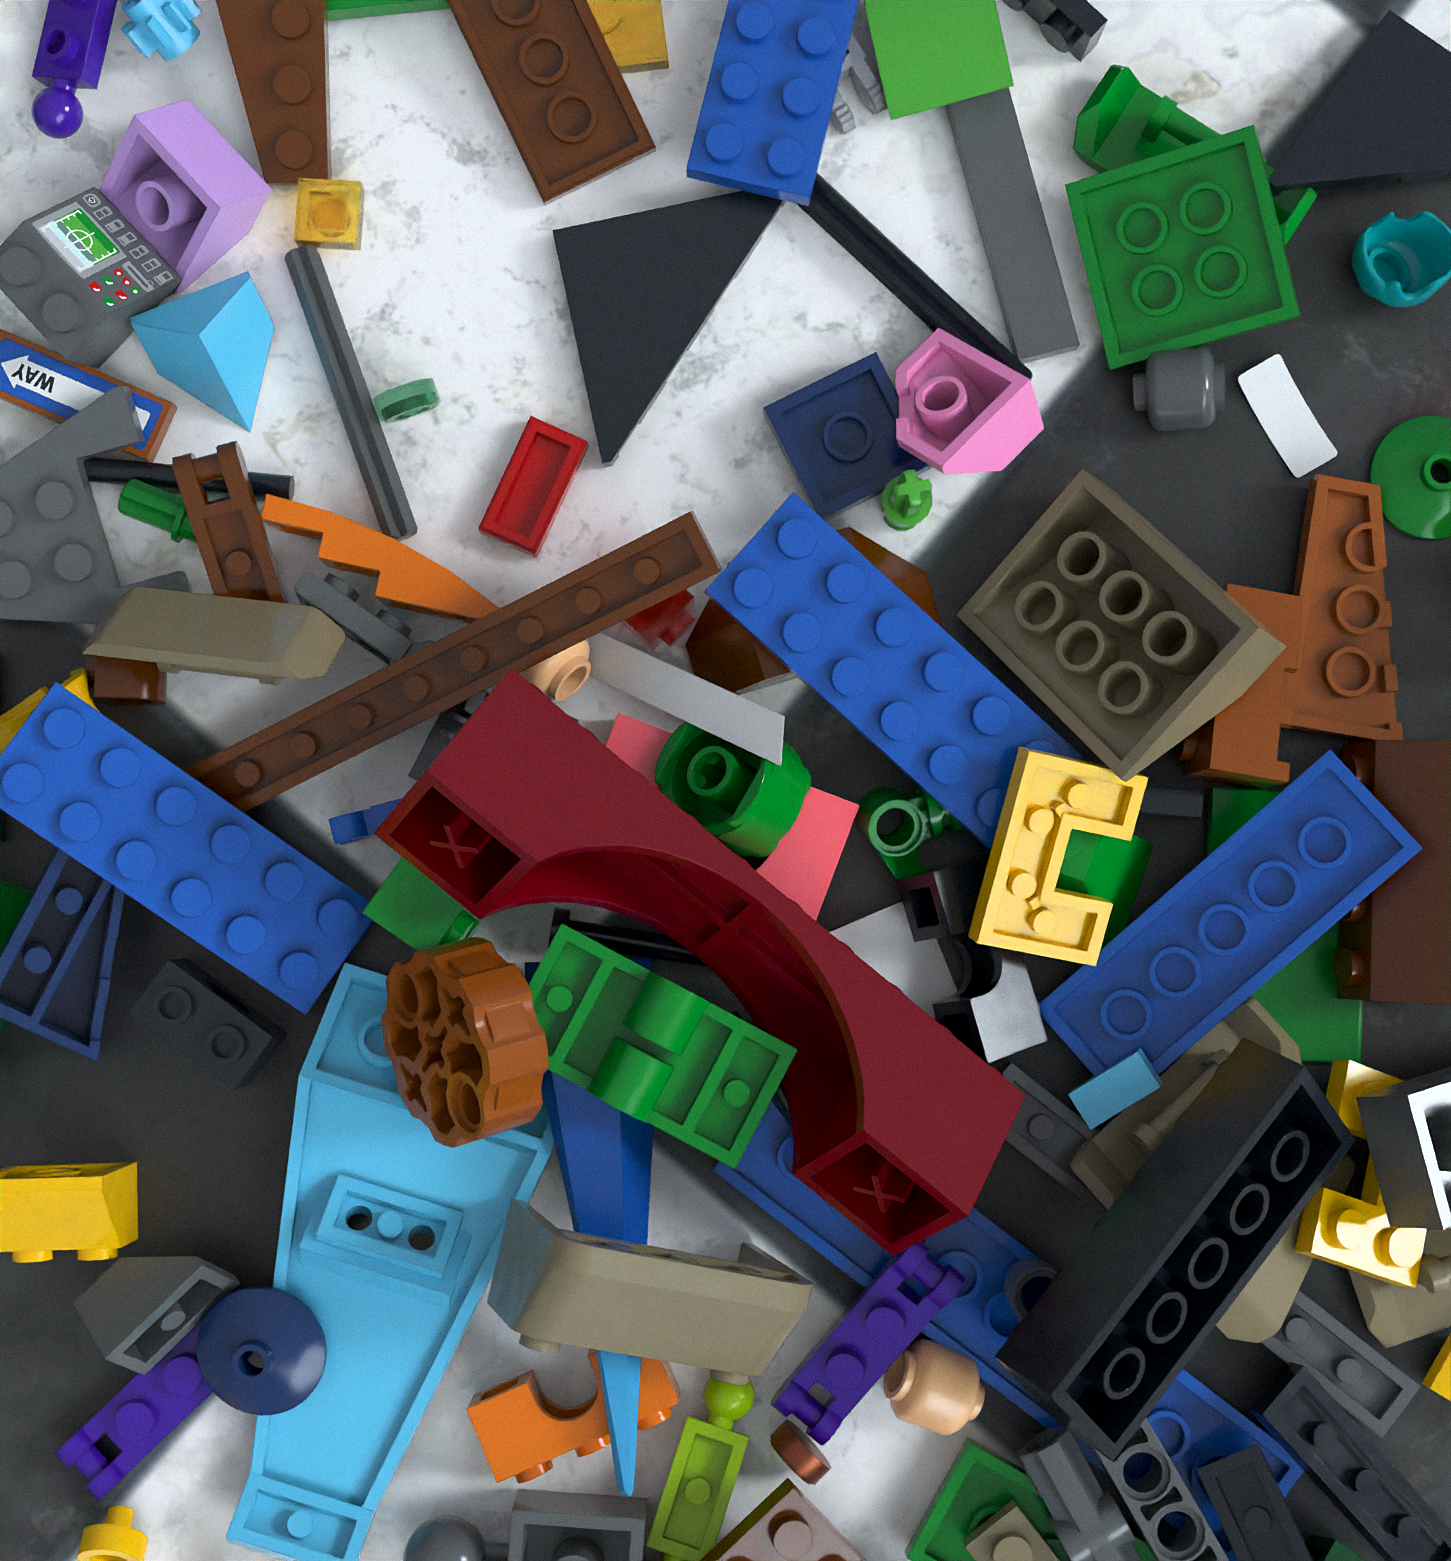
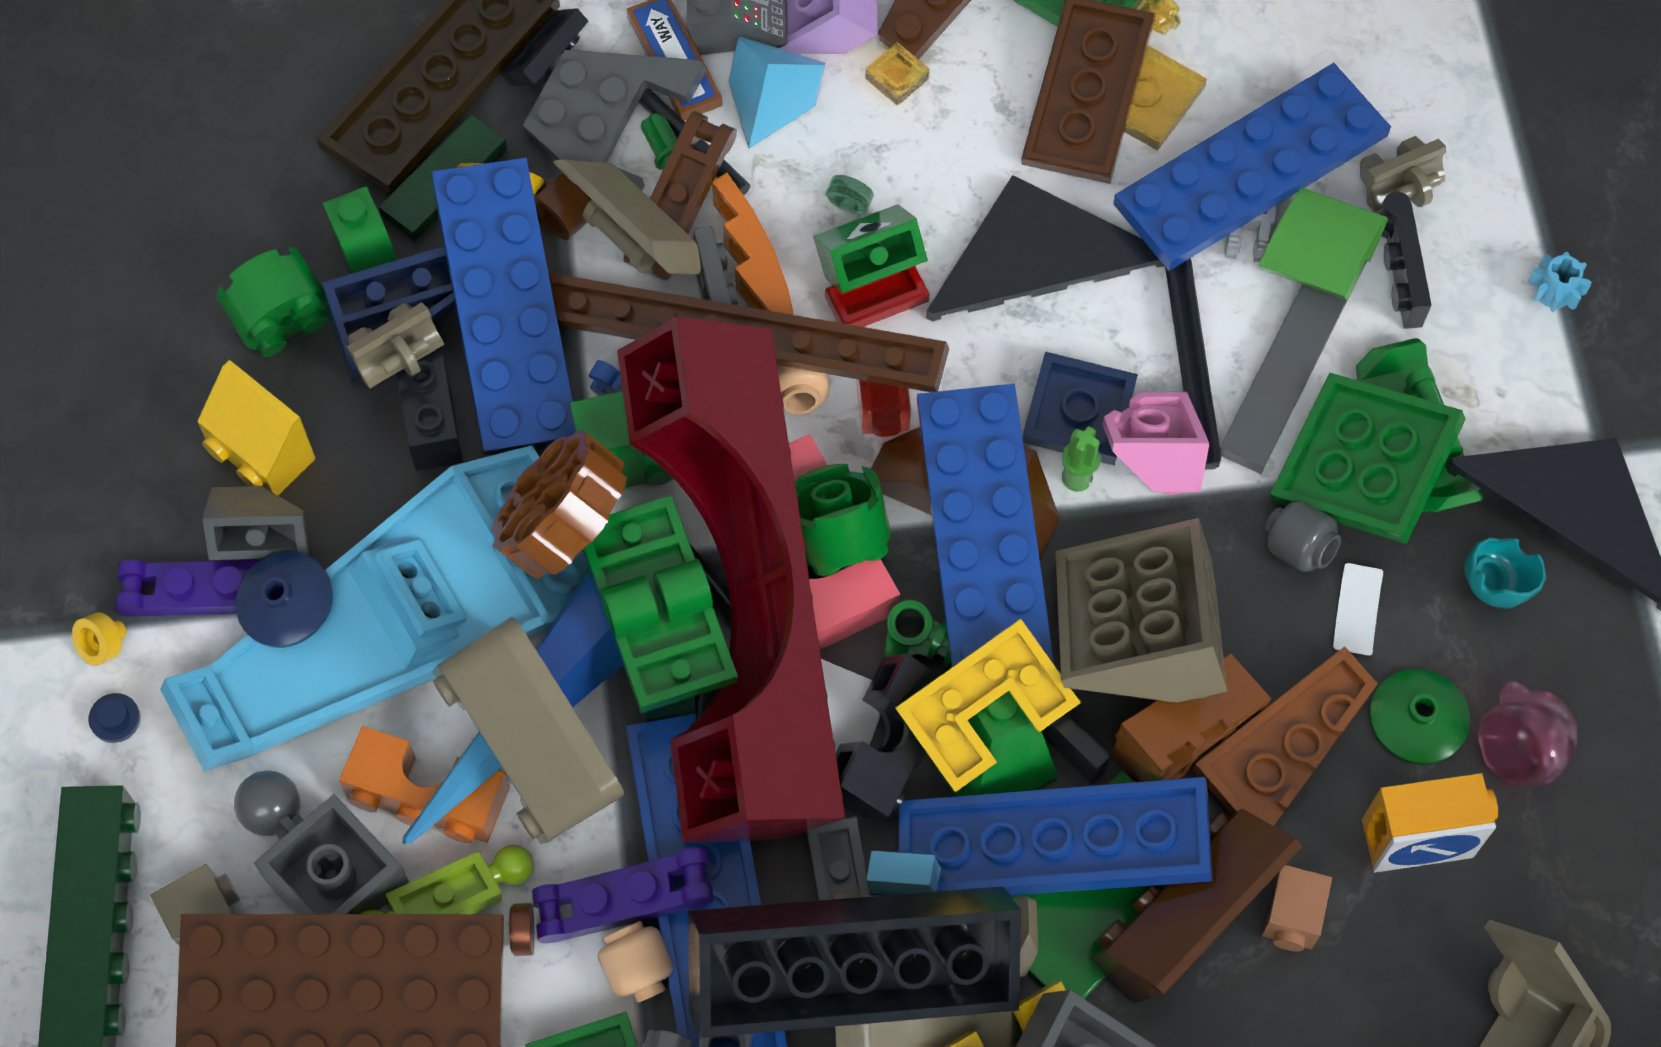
camera: 45 degrees right, 20 degrees down
dark grey axle [285,245,418,541] -> none
white sticker [587,633,785,766] -> none
none -> dark tan hips [346,302,444,389]
none -> green brick [813,204,928,293]

